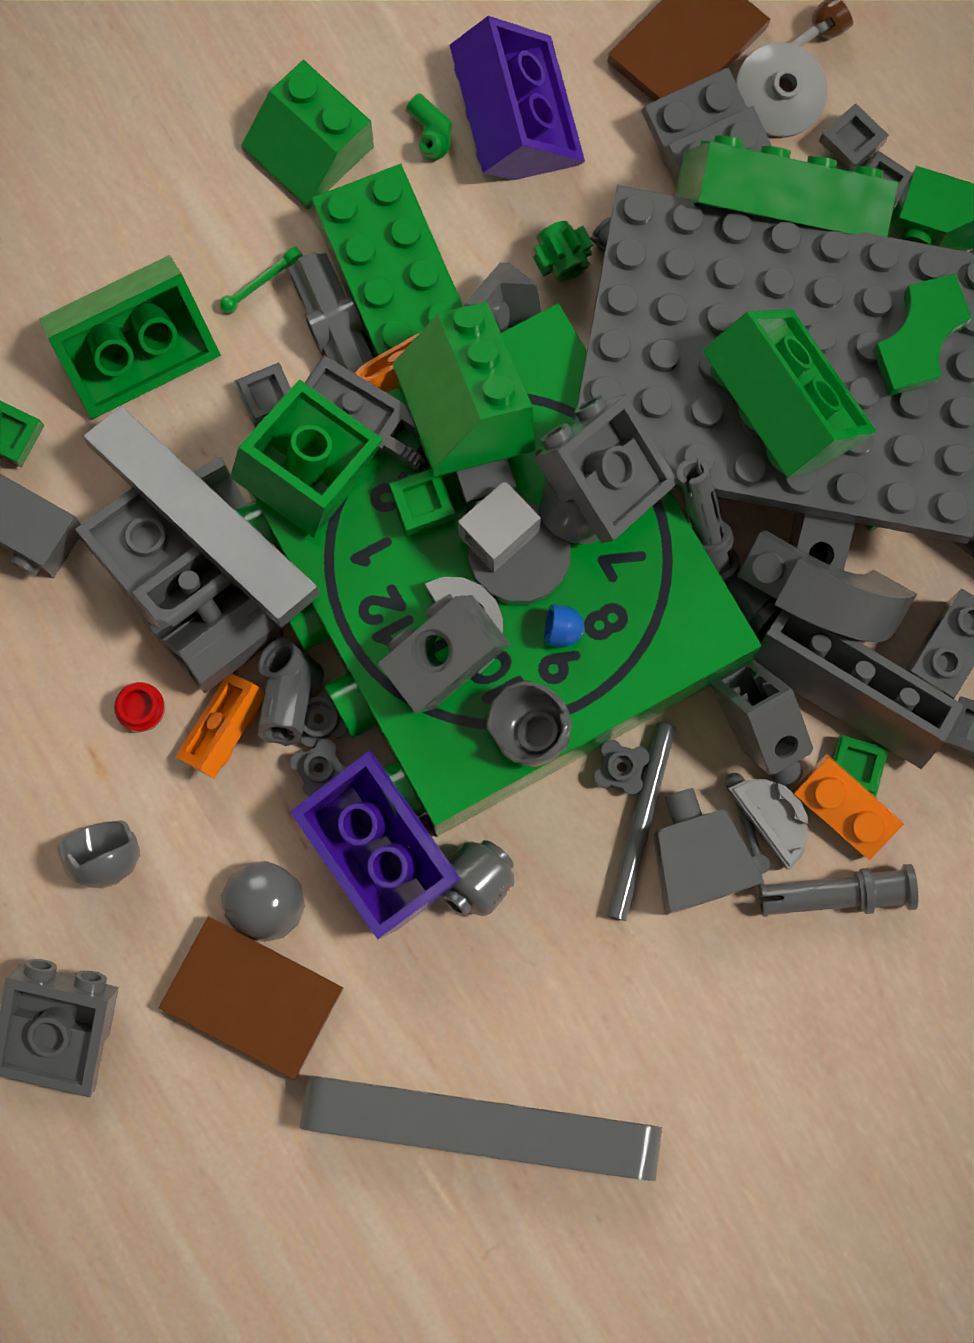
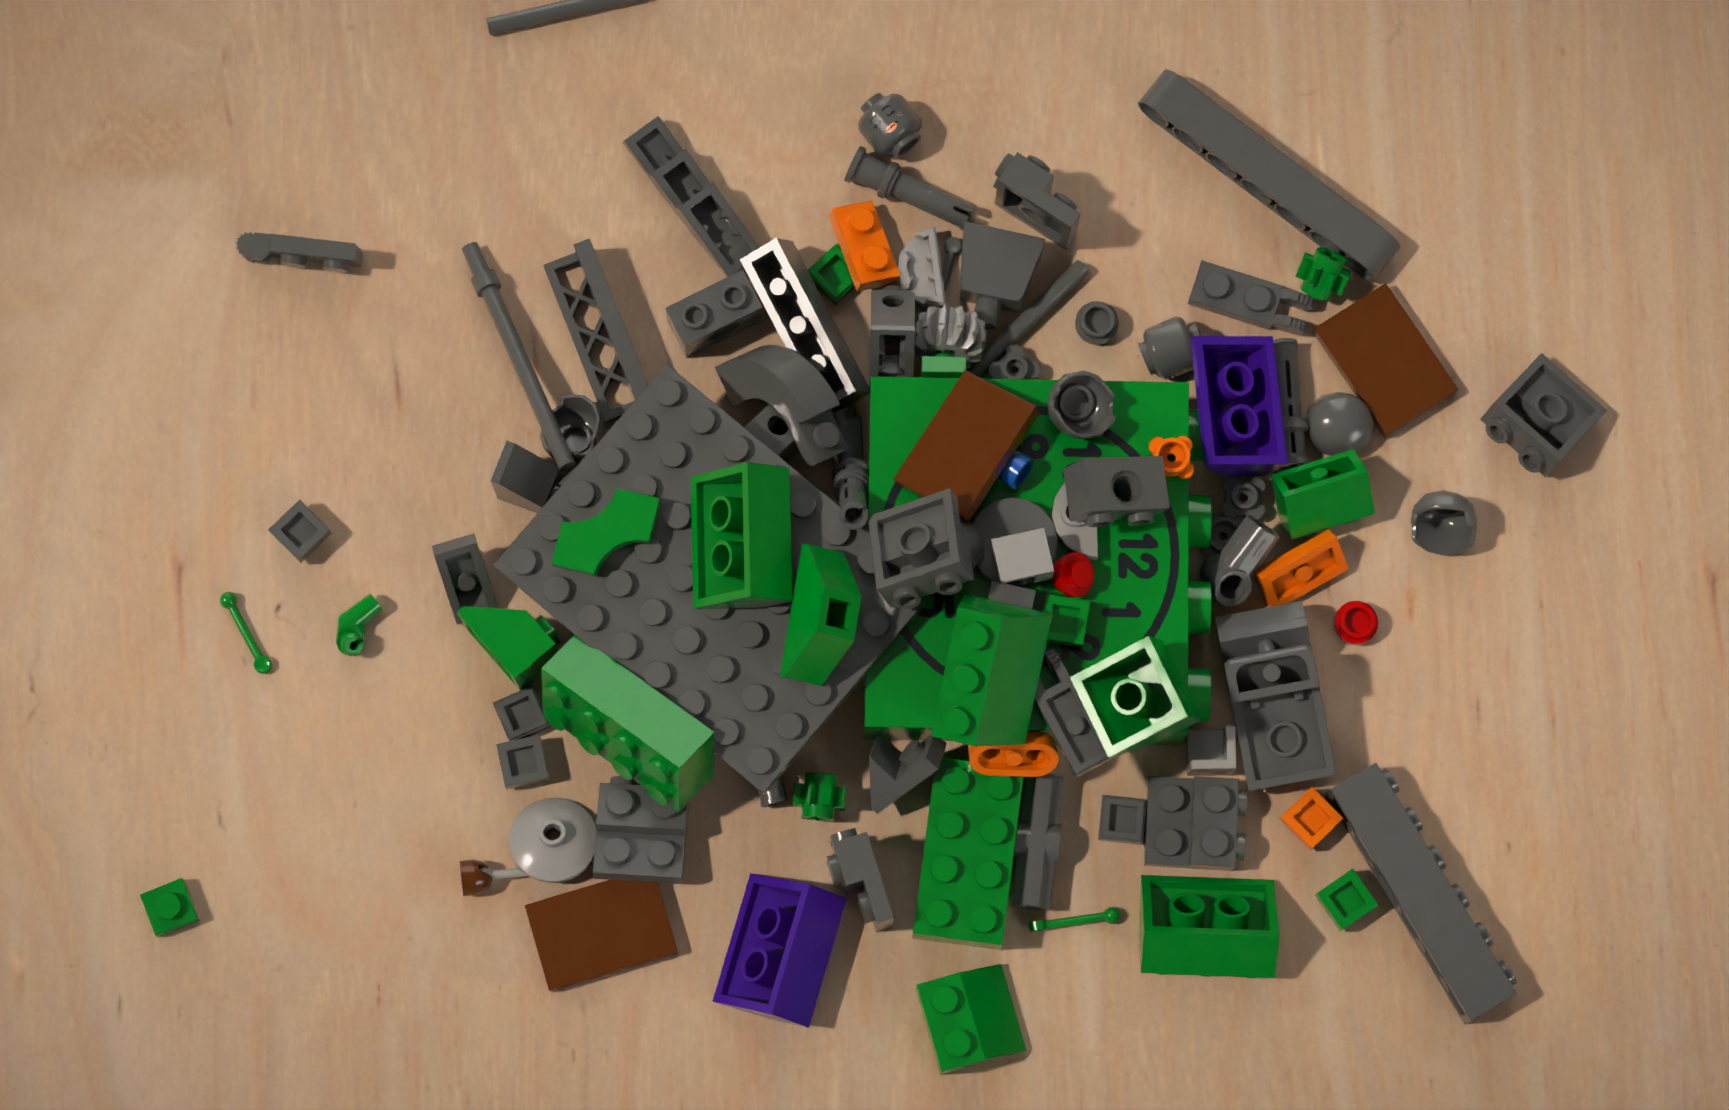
camera: 150 degrees left, 0 degrees up
tile [83,406,320,628] -> none
green arm [406,93,452,160] -> none
none -> green slope [779,544,862,686]
none -> dark grey plate [827,828,894,932]
none -> dark grey head [858,93,921,158]
none -> reddish brown tile [893,370,1040,522]
none -> light grey gear [914,304,987,369]
none -> green plate [921,353,966,378]
none -> dark grey plate [993,152,1081,250]
none -> red plate [1052,552,1094,597]
none -> dark grey plate [1075,301,1119,345]
none -> dark grey plate [1144,776,1247,871]
none -> orange plate [1148,436,1194,480]
none -> dark grey hinge [1188,260,1315,336]
none -> green brick [1271,449,1375,540]
none -> dark grey pin [1273,338,1311,472]
none -> orange plate [1279,787,1343,850]
none -> green gear [1295,247,1352,301]

